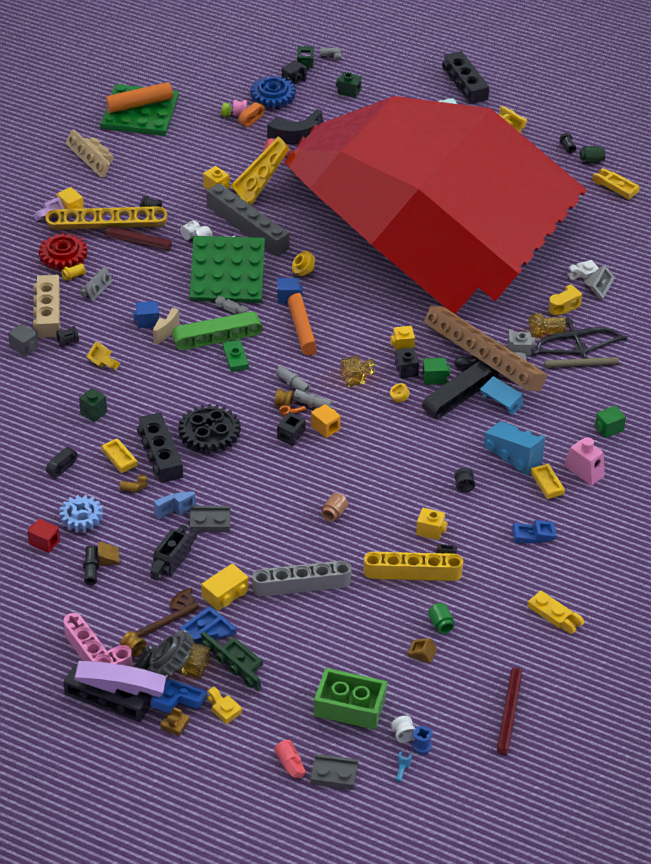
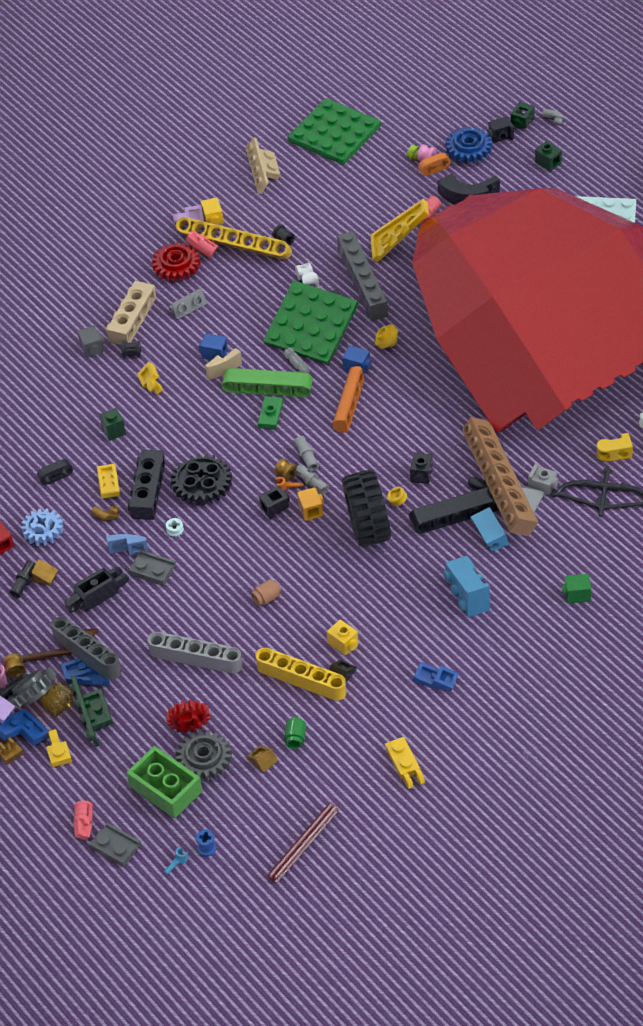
camera: 30 degrees right, 5 degrees up
yellow pin [61,263,86,281] -> none
dark red axle [105,226,172,250] -> none
orange brick [106,82,173,113] -> none
yellow brick [201,563,249,611] -> none
yellow brick [203,166,230,189] -> none
clear yellow brick [340,355,375,387] -> none
yellow brick [390,326,415,350] -> none
white wheel [391,716,416,743] -> none
green brick [422,358,450,385] -> none
black wheel [454,468,475,492] -> none
clear yellow piece [528,313,566,337] -> none
yellow plate [531,463,565,499] -> none
dark tan bar [544,357,619,368] -> none
bright pink torso [564,437,605,486] -> none
none -> dark grey beam [51,617,122,680]
none -> light aqua bush [166,518,184,537]
none -> red gear [166,699,210,733]
none -> dark grey gear [175,730,232,782]
none -> coral hinge [186,230,218,259]
none -> black tyre [342,469,391,547]

